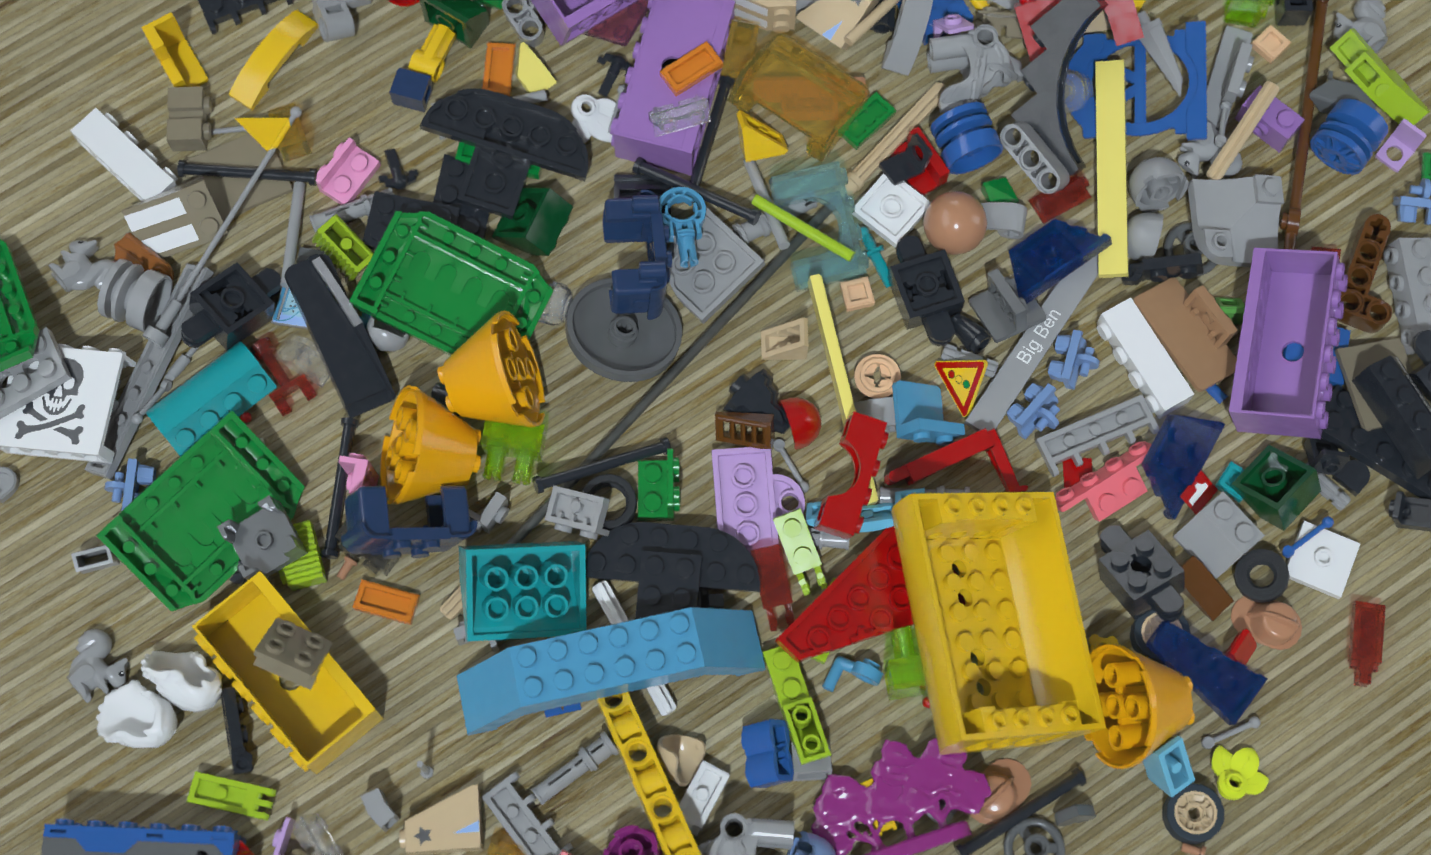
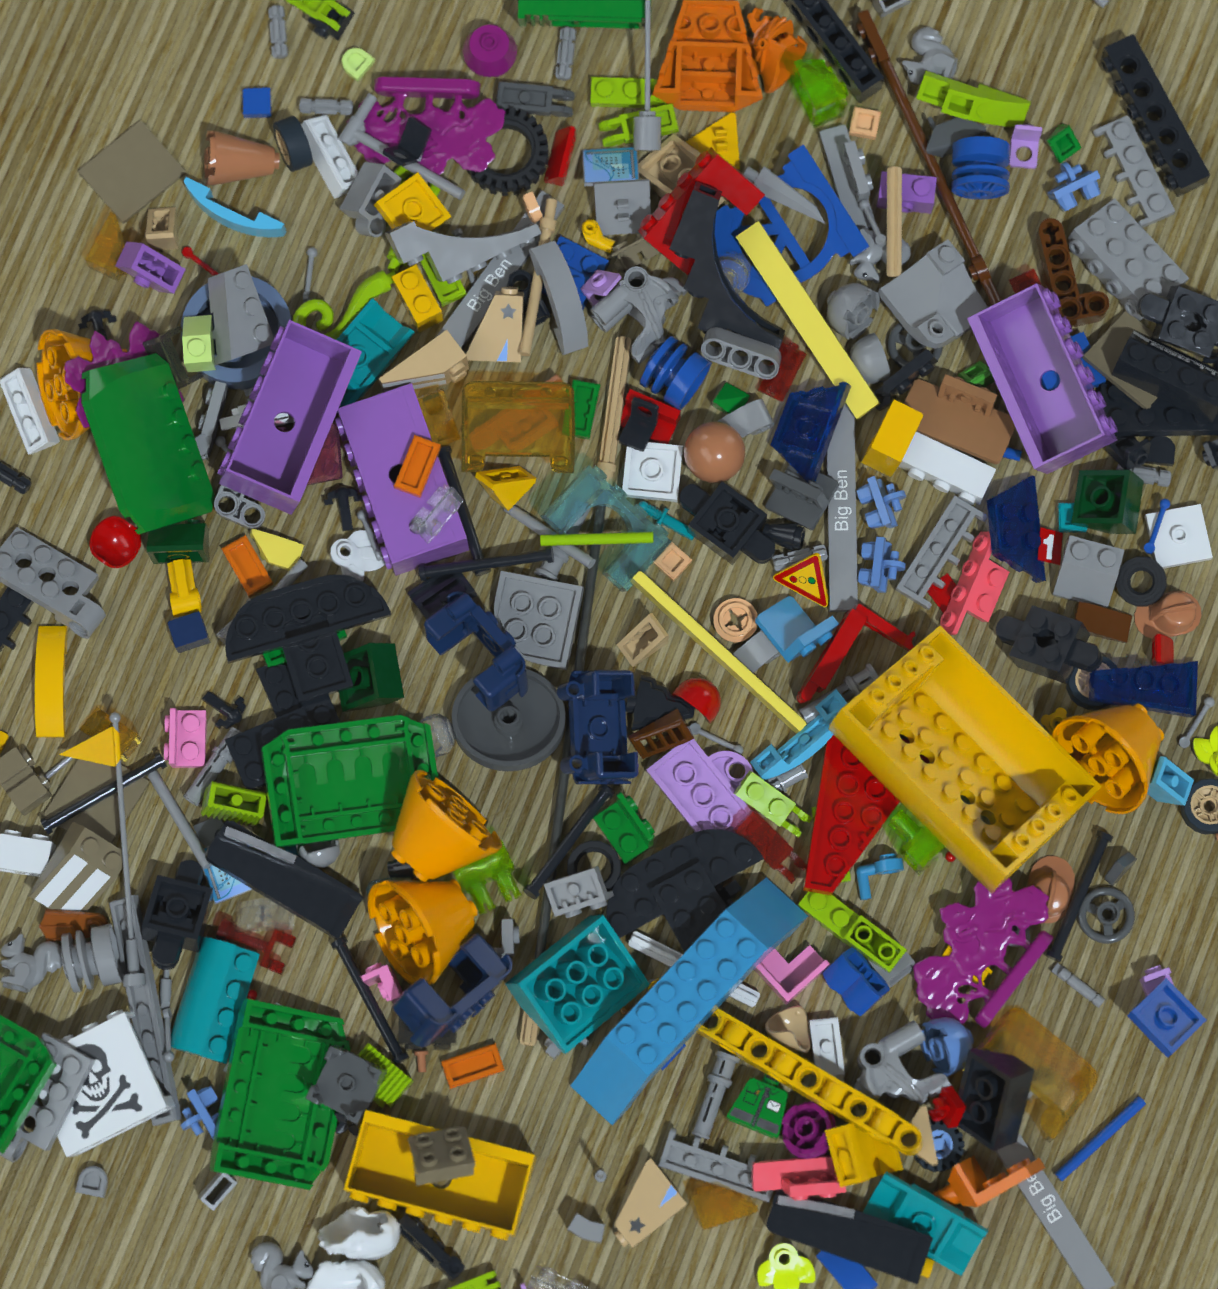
camera: 30 degrees left, 5 degrees up
dark azure pin [659,187,706,268] -> none
red arch [814,411,889,540] -> none
none -> dark blue container [557,670,639,785]
none -> green torso [726,1073,788,1140]
none -> bright pink panel [754,945,830,1005]
none -> yellow panel [861,400,923,477]

